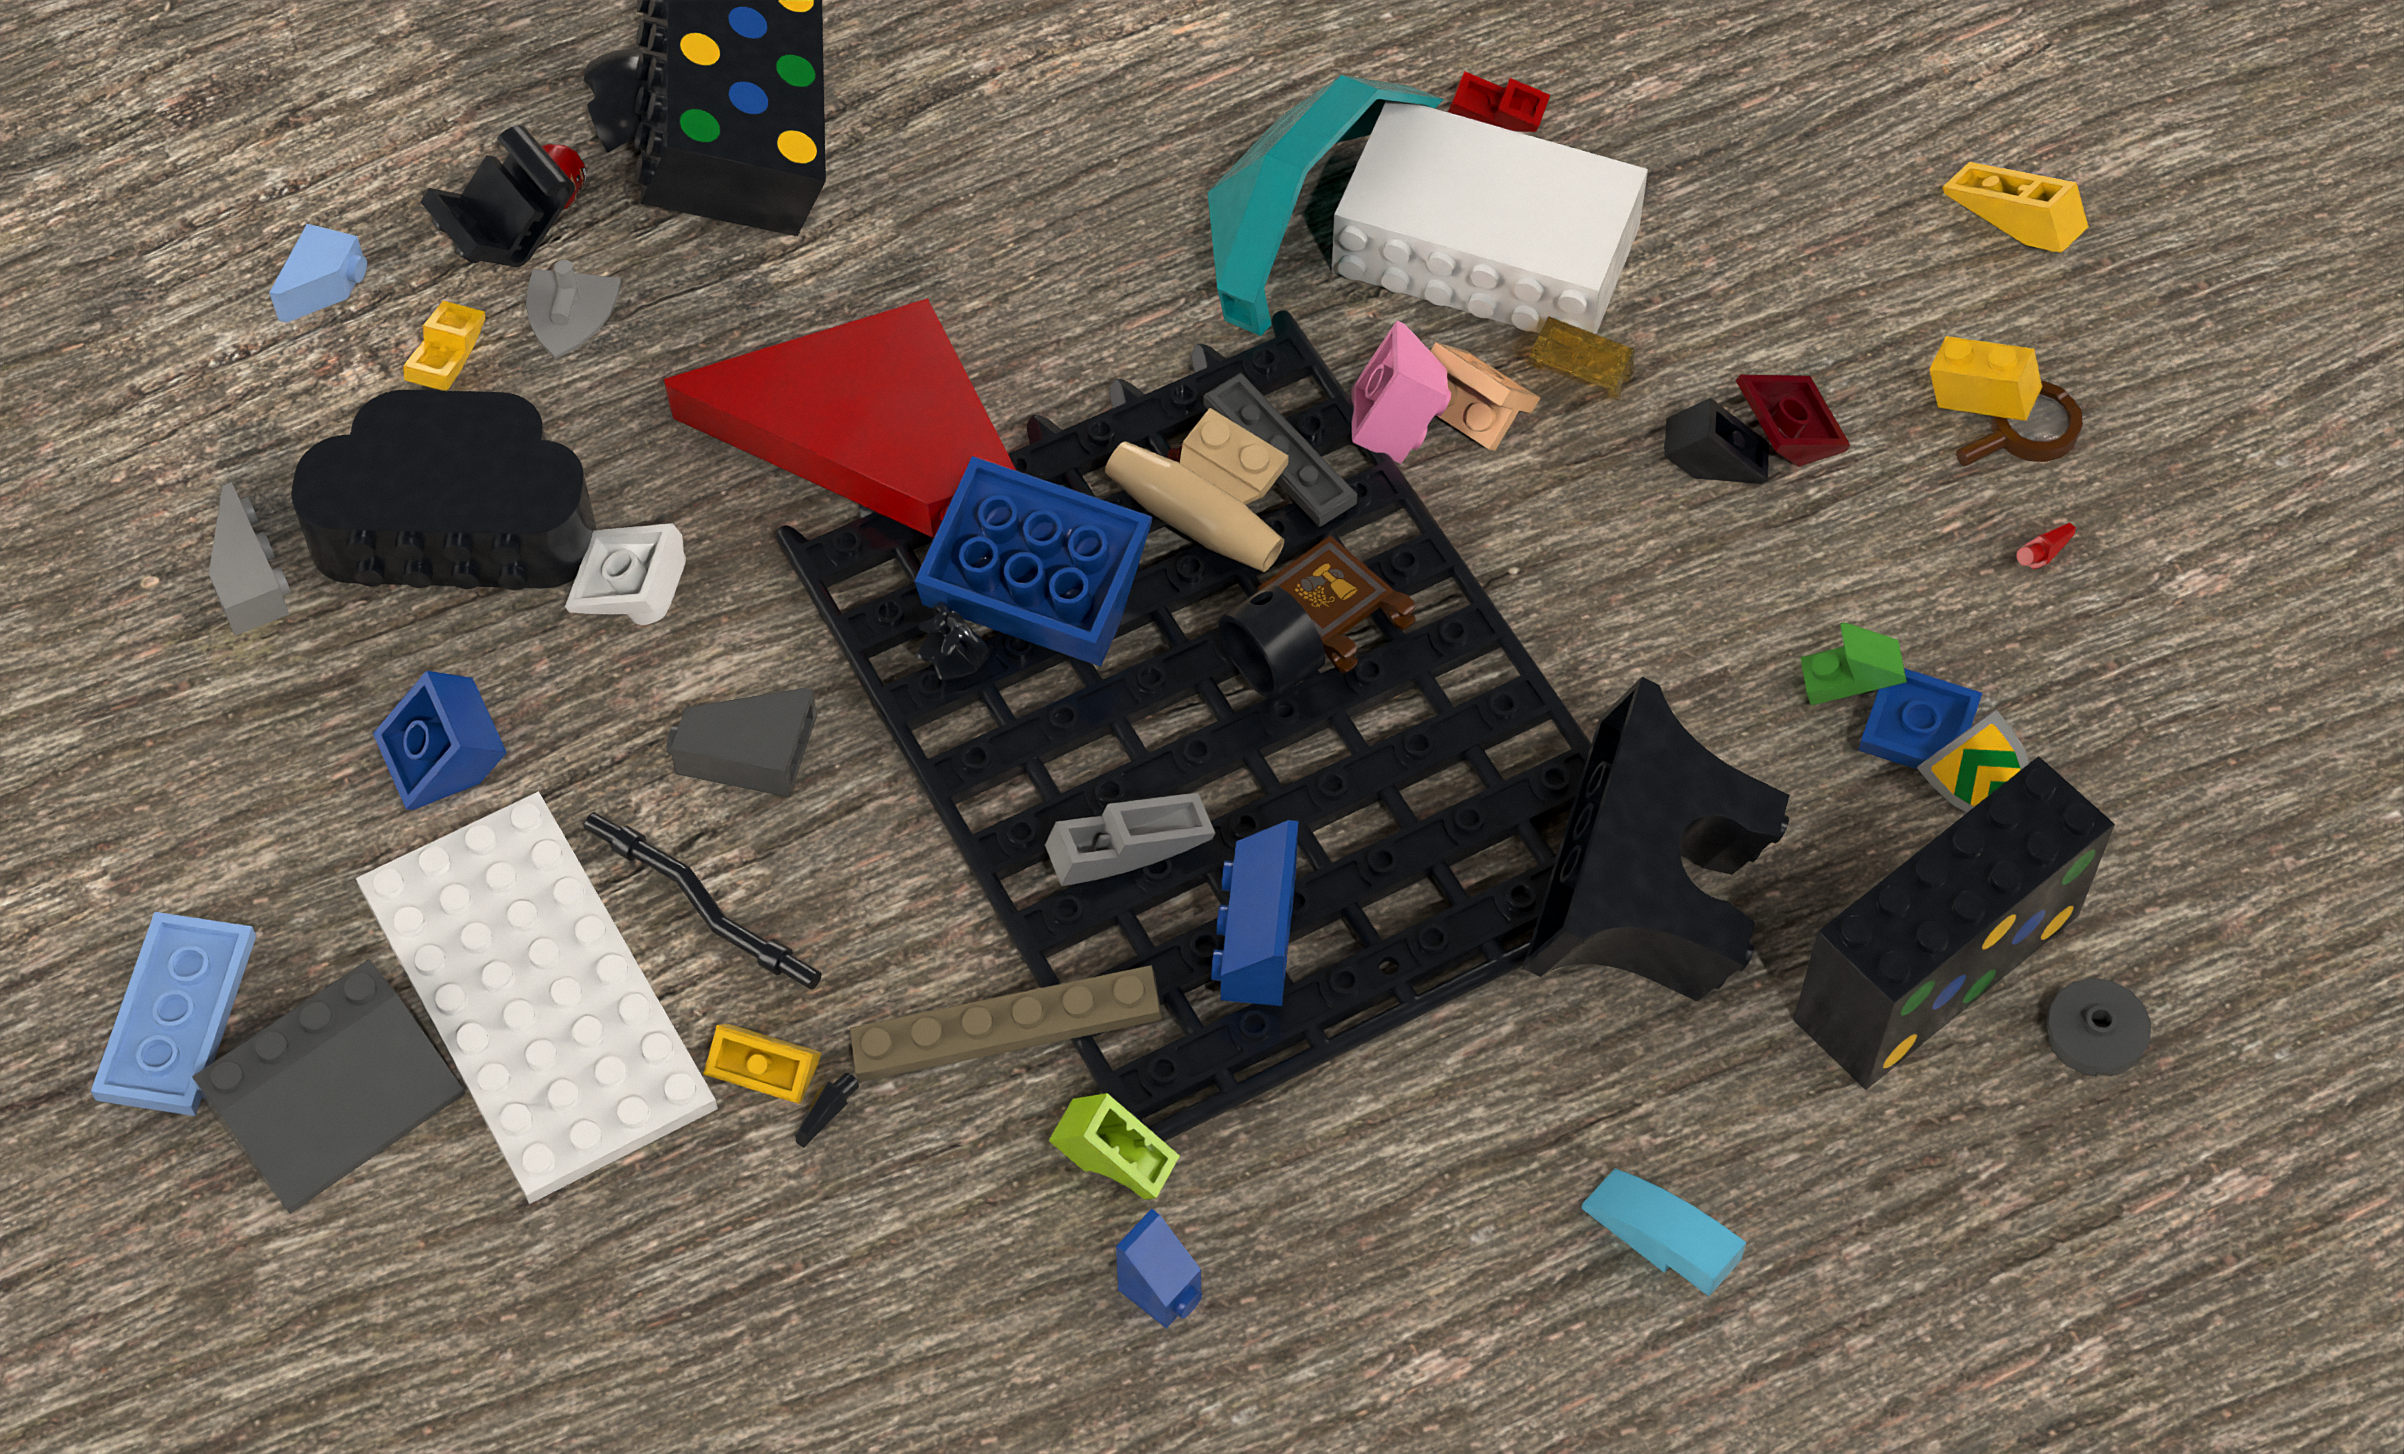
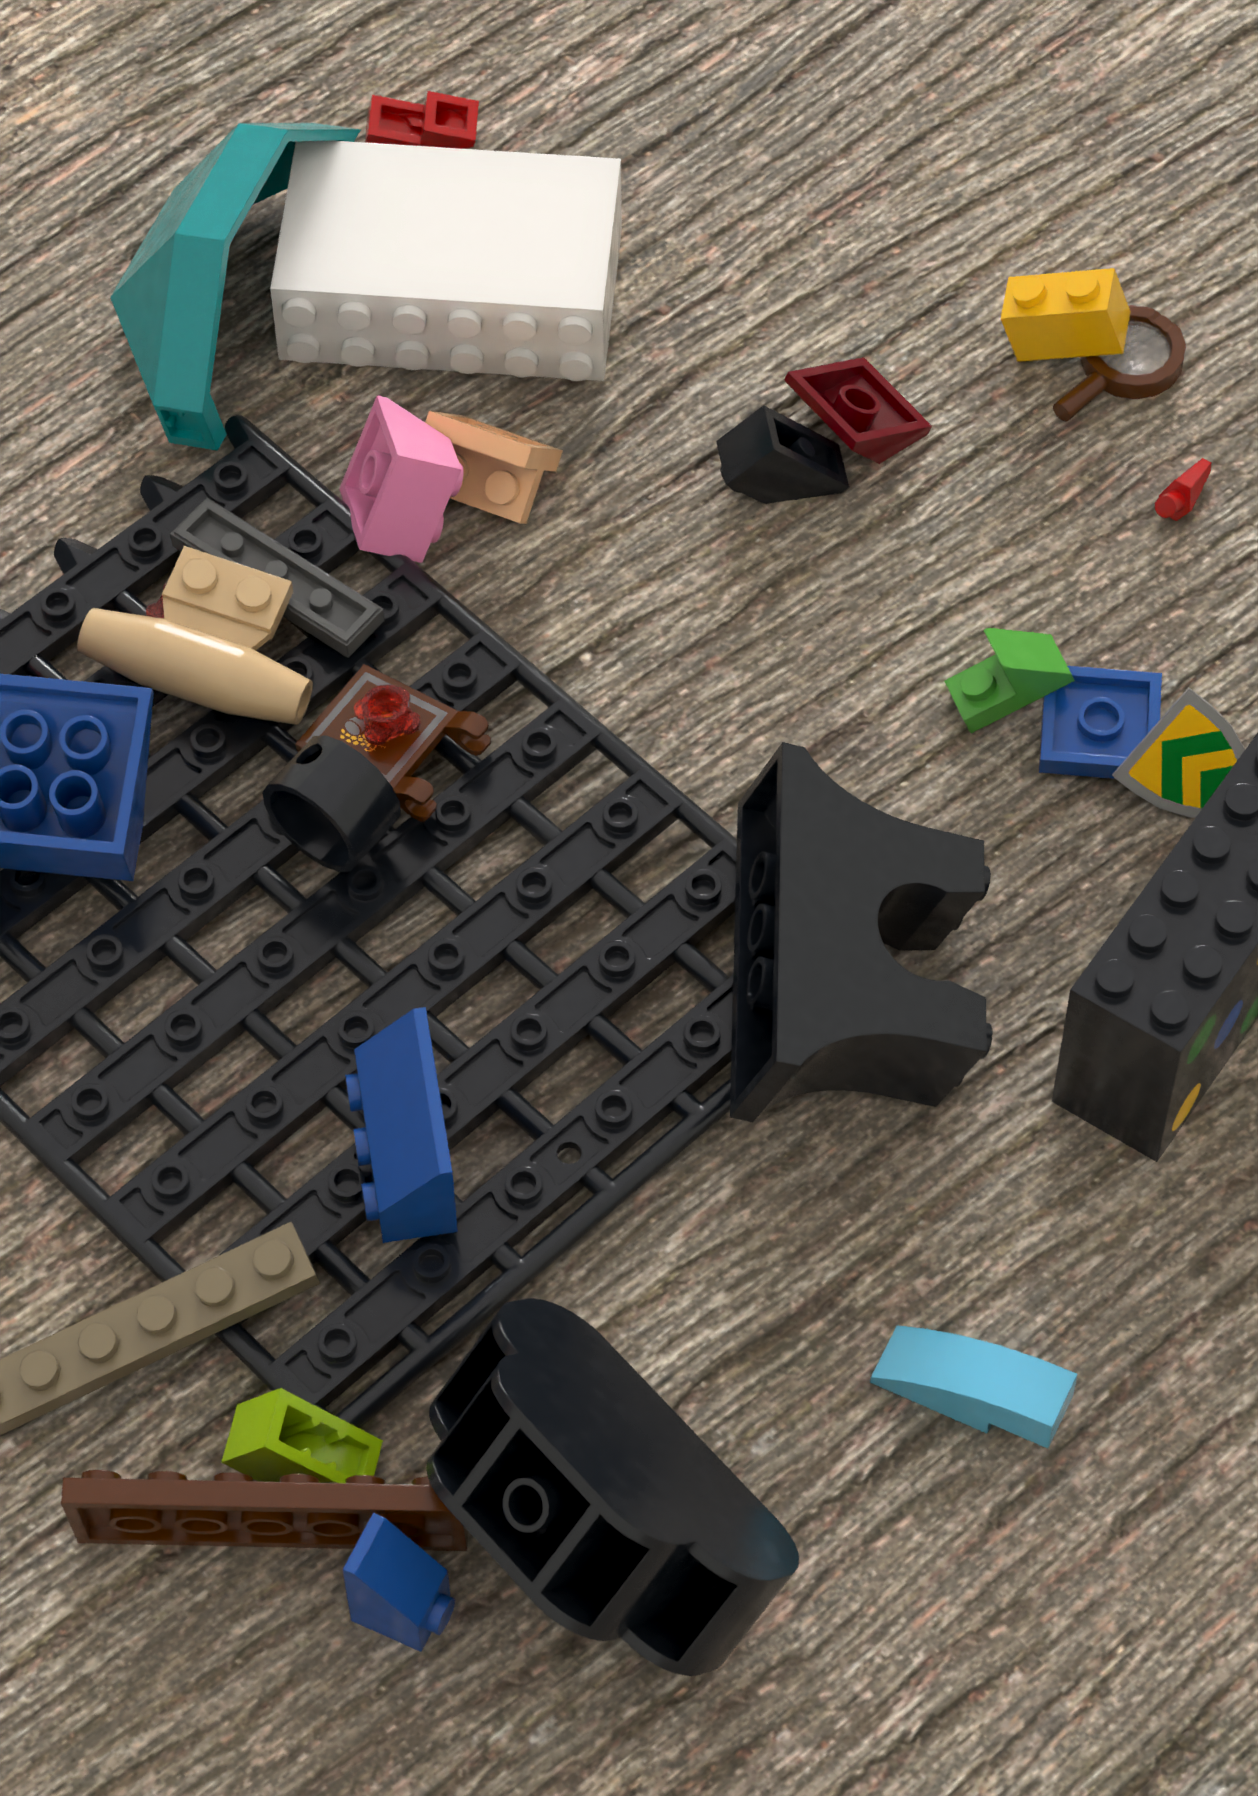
camera: 15 degrees left, 0 degrees up
light grey slope [1045,793,1215,886] -> none
clear yellow hinge [1529,316,1634,400] -> none
yellow slope [1942,162,2088,253] -> none
none -> reddish brown plate [61,1470,468,1551]
none -> clear red plate [354,685,421,745]
none -> black brick [426,1298,799,1676]

